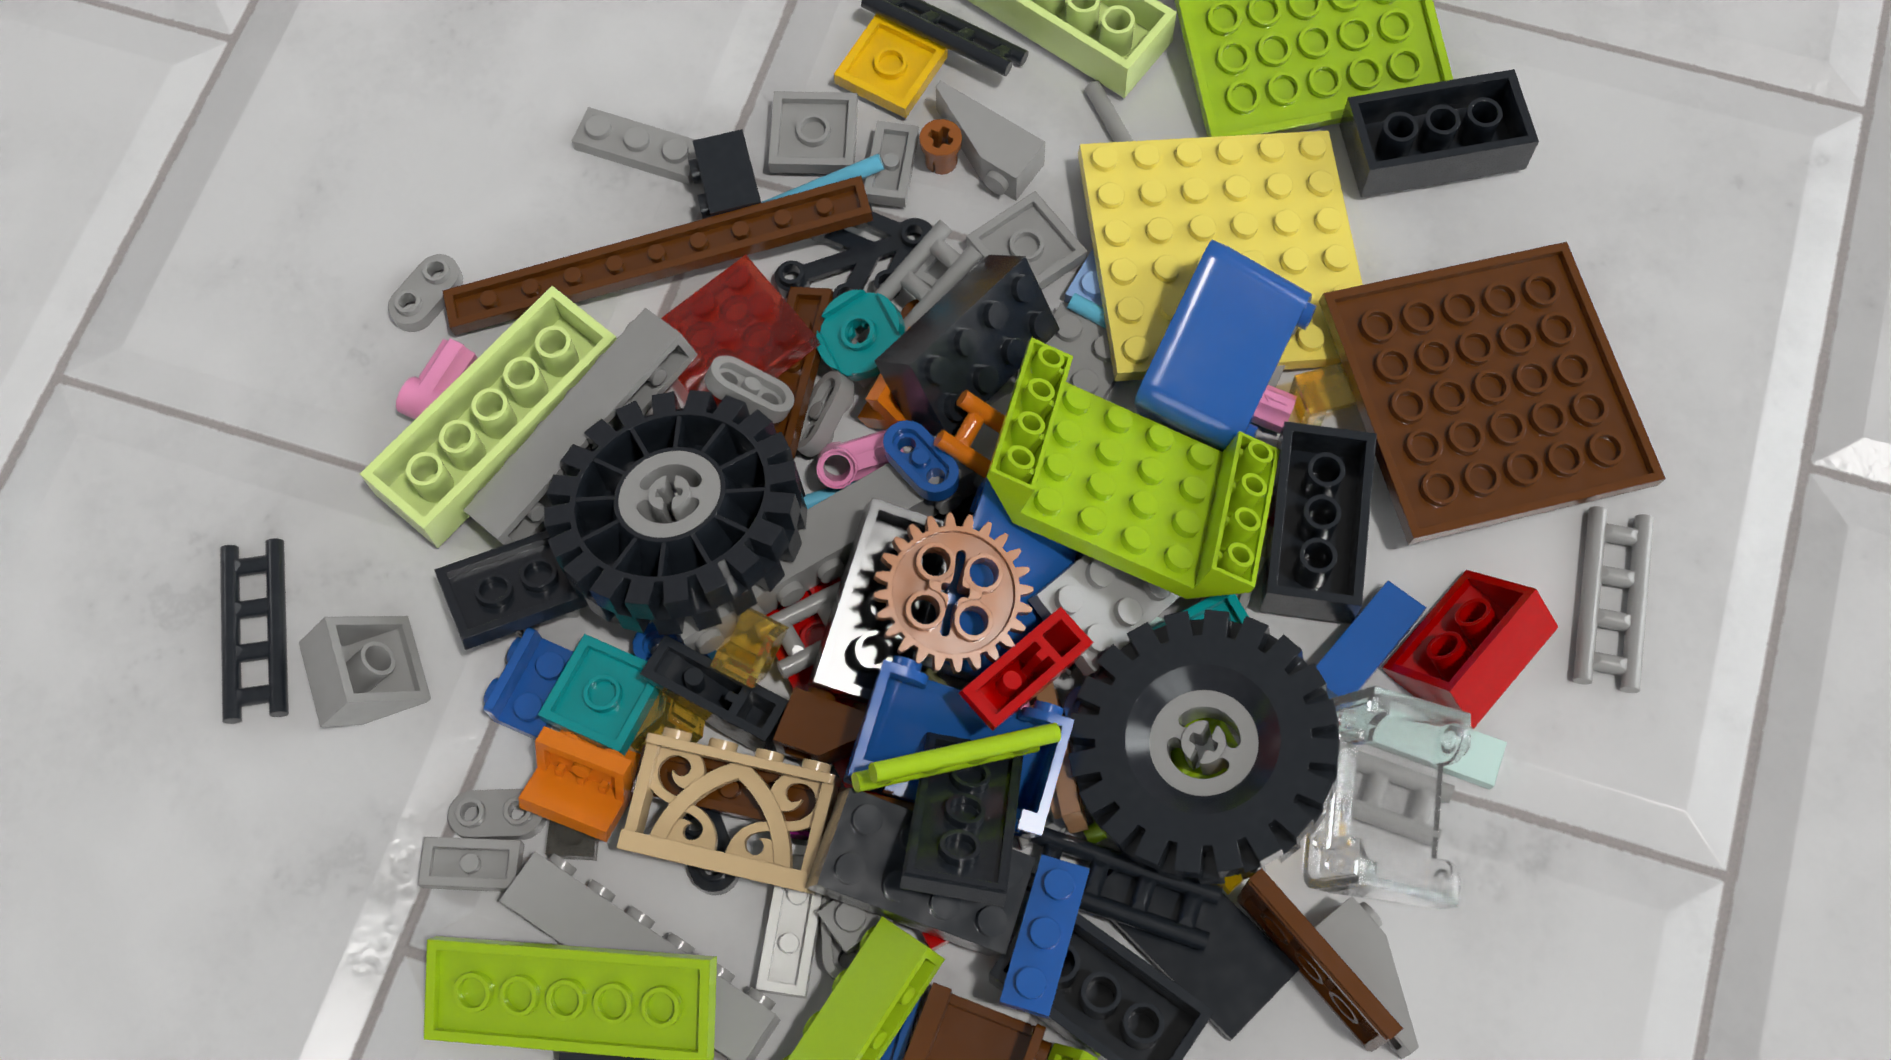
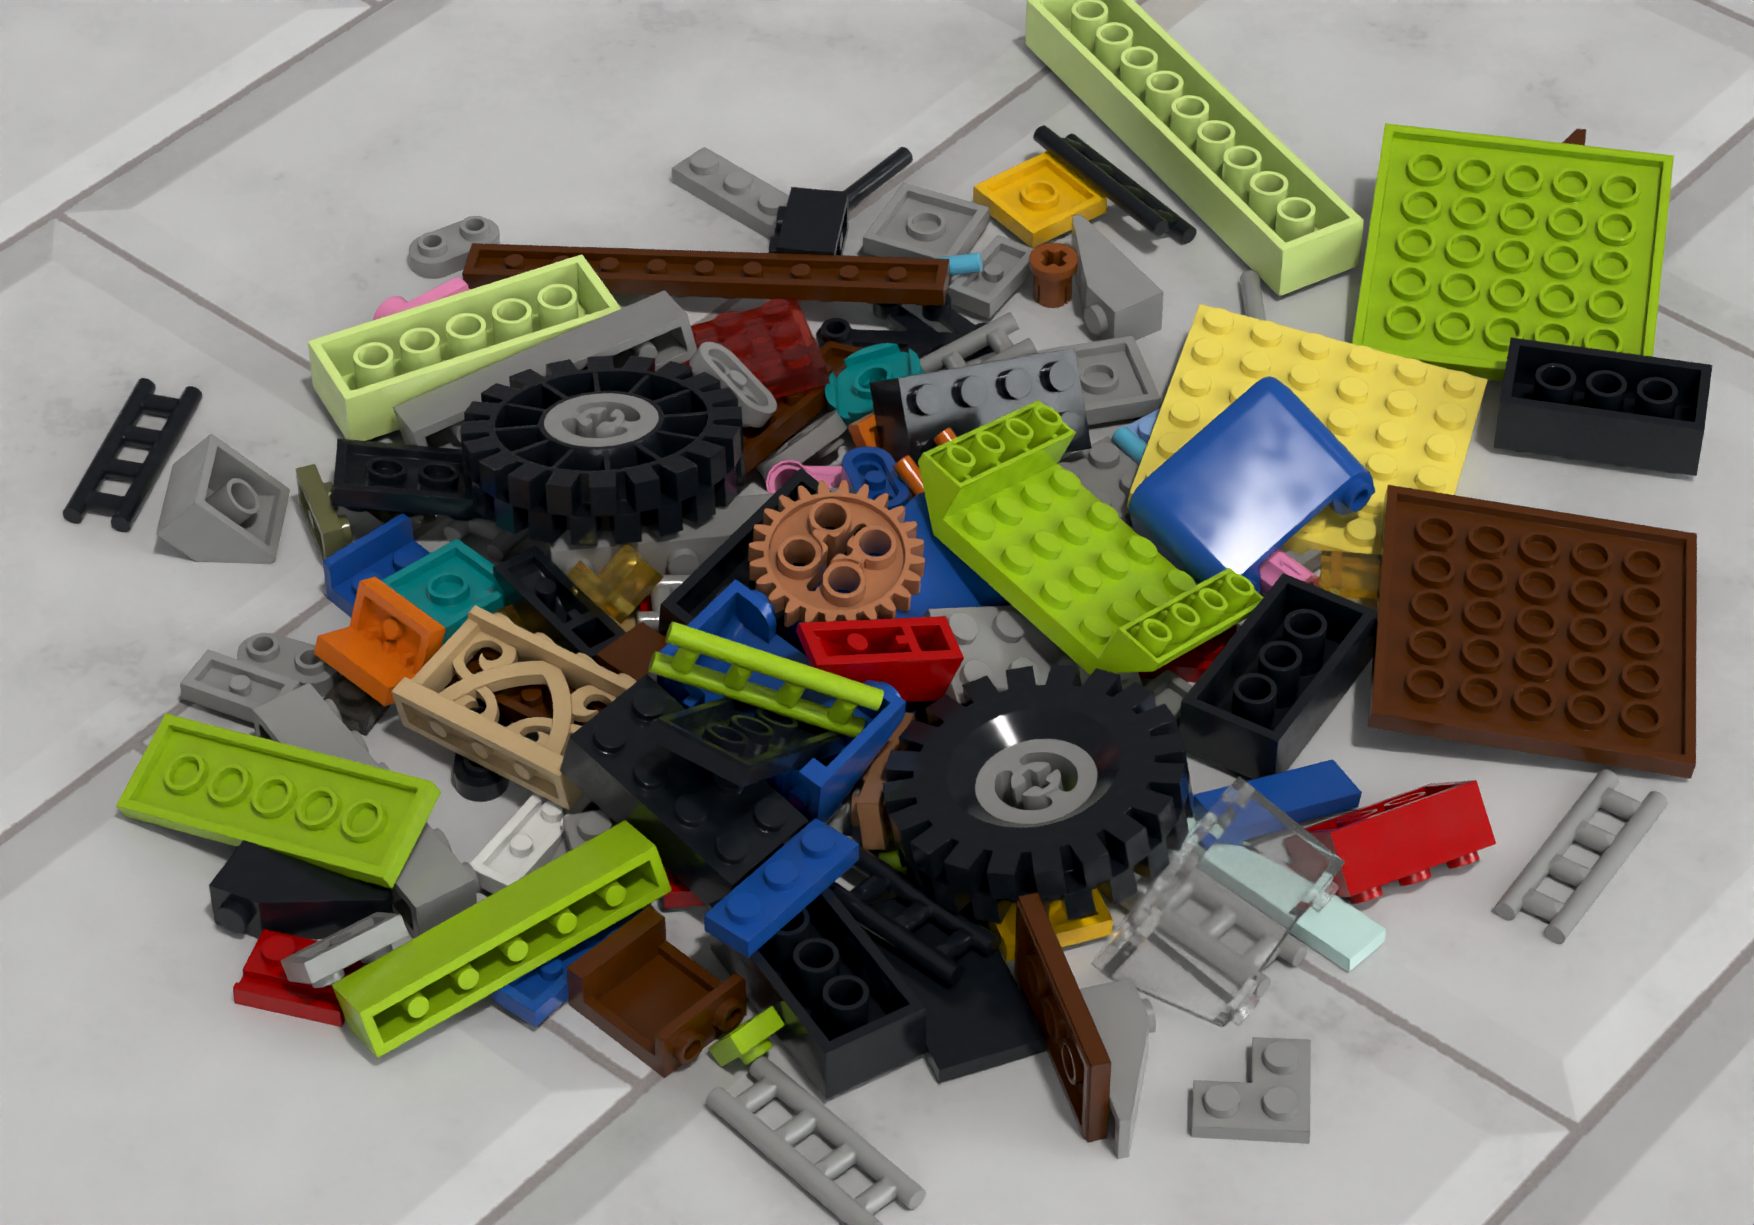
camera: 20 degrees right, 25 degrees down
none -> olive plate [295,464,353,562]
none -> black bar [843,147,913,210]
none -> light grey plate [1192,1037,1311,1144]

